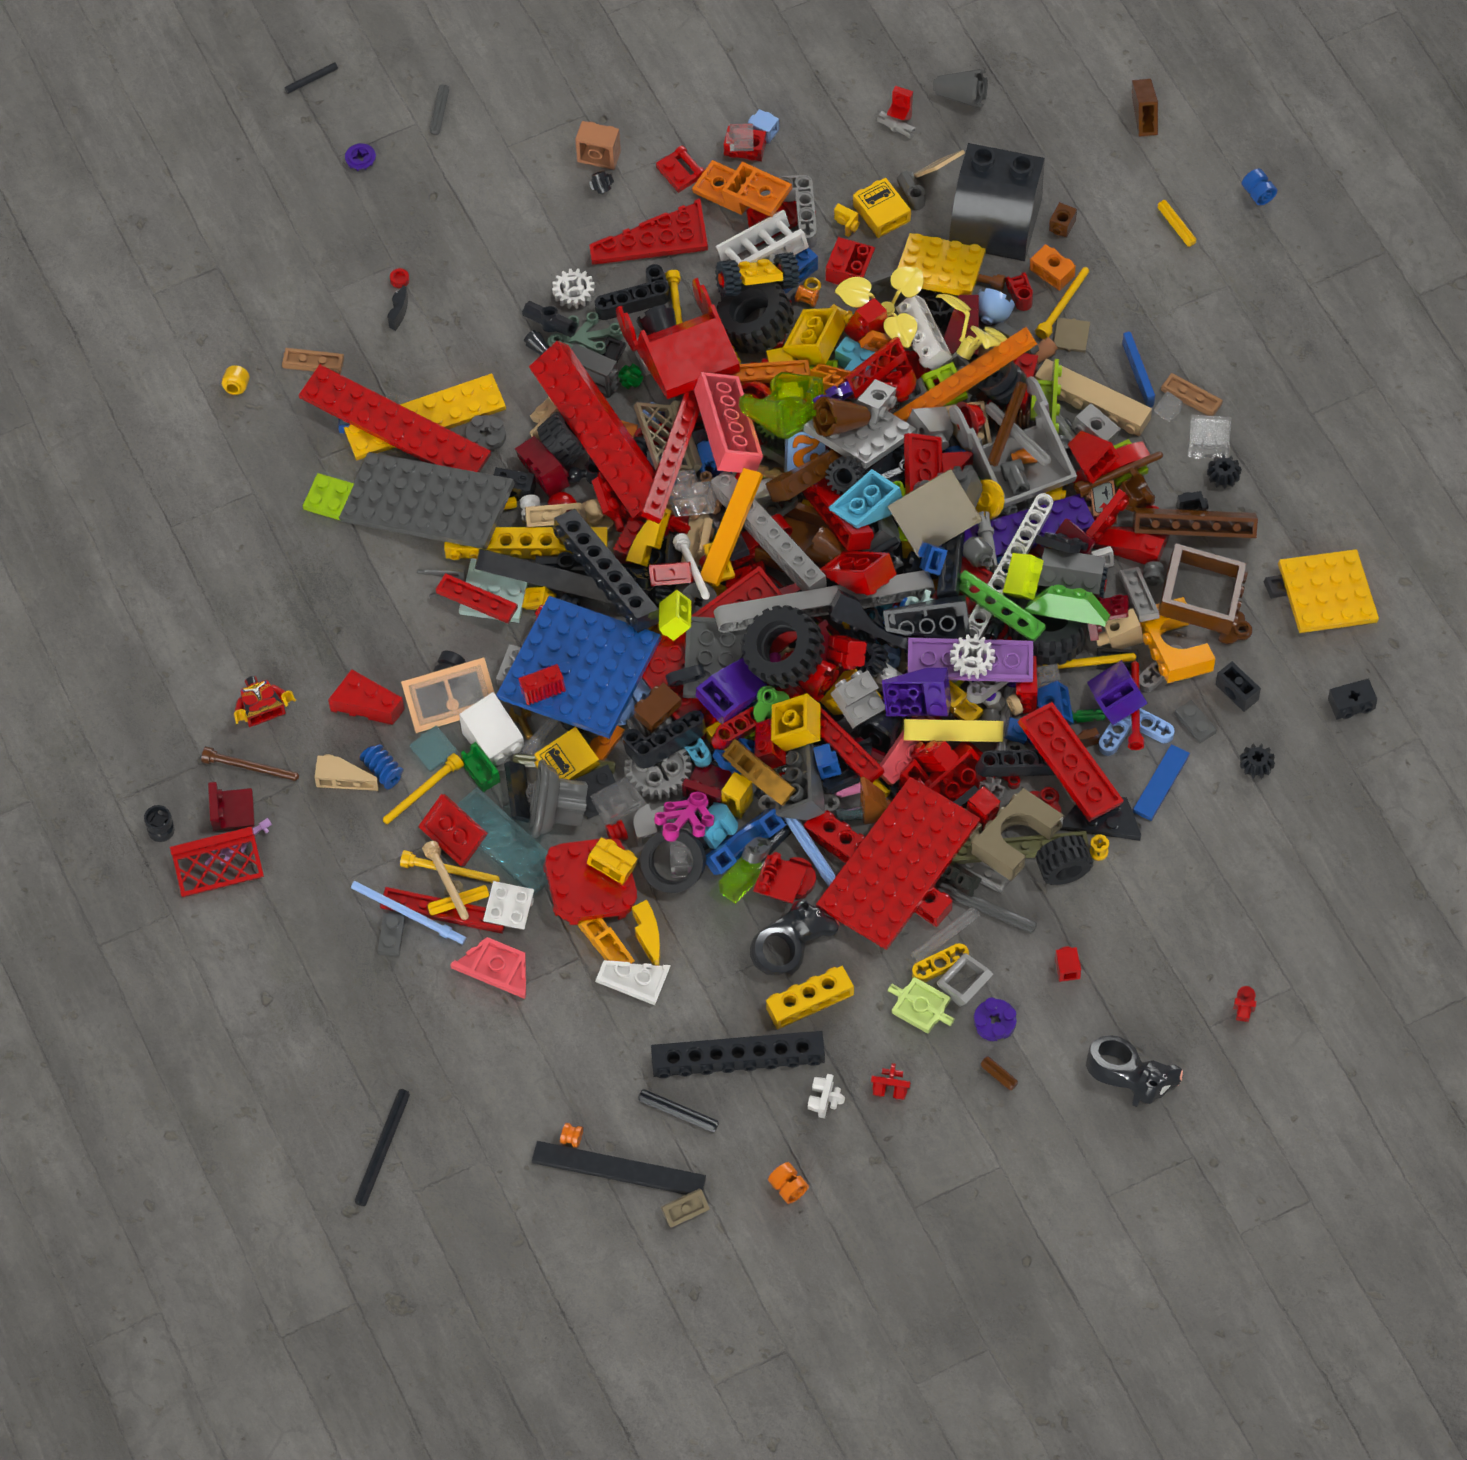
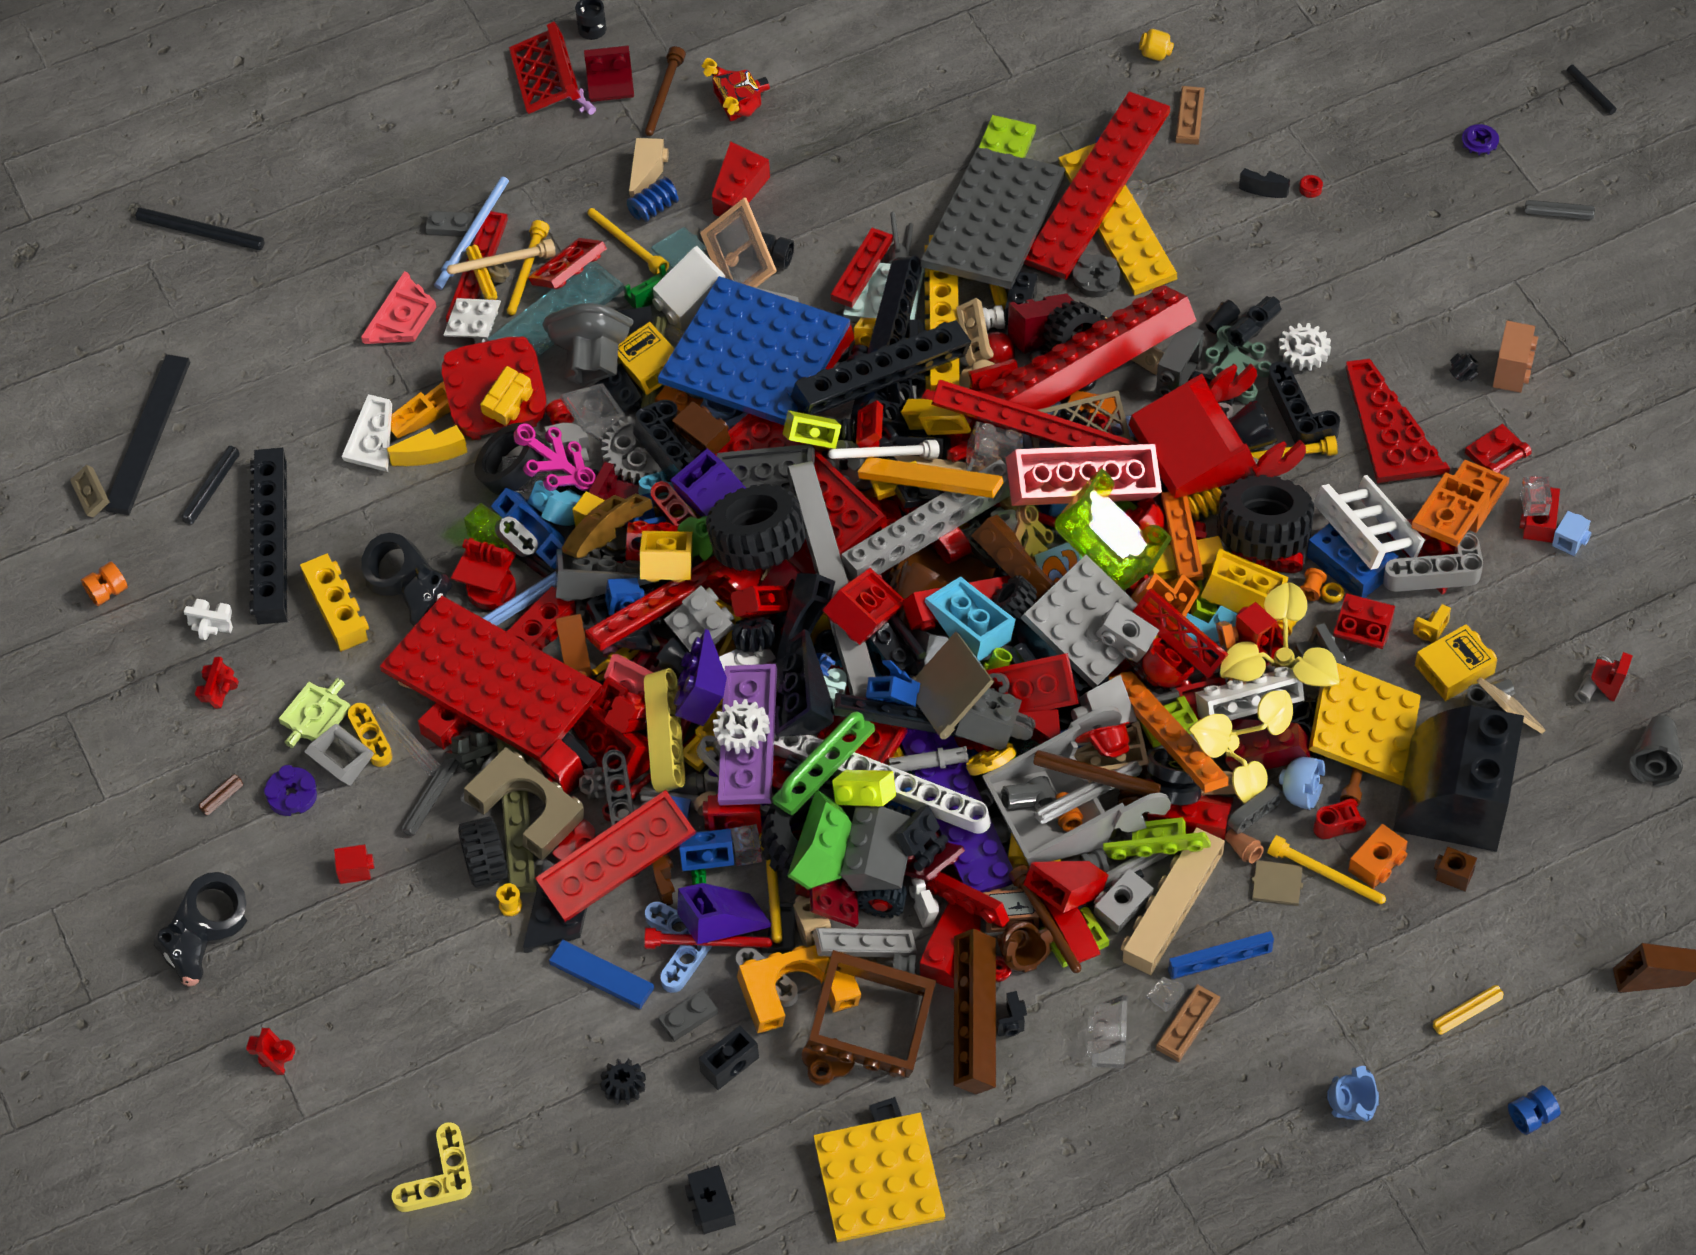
camera: 90 degrees right, 5 degrees down
red brick [518,664,566,706] -> none
orange wheel [560,1123,583,1148] -> none
black beam [665,664,706,687] -> none
plate [715,252,800,297] -> none
dark purple plate [813,381,853,404] -> none
reddish brown cone [813,396,871,437] -> none
dark grey head [963,537,993,567] -> none
black gear [1207,454,1242,489] -> none
none -> light yellow beam [392,1122,472,1212]
none -> medium blue helmet [1327,1066,1379,1122]

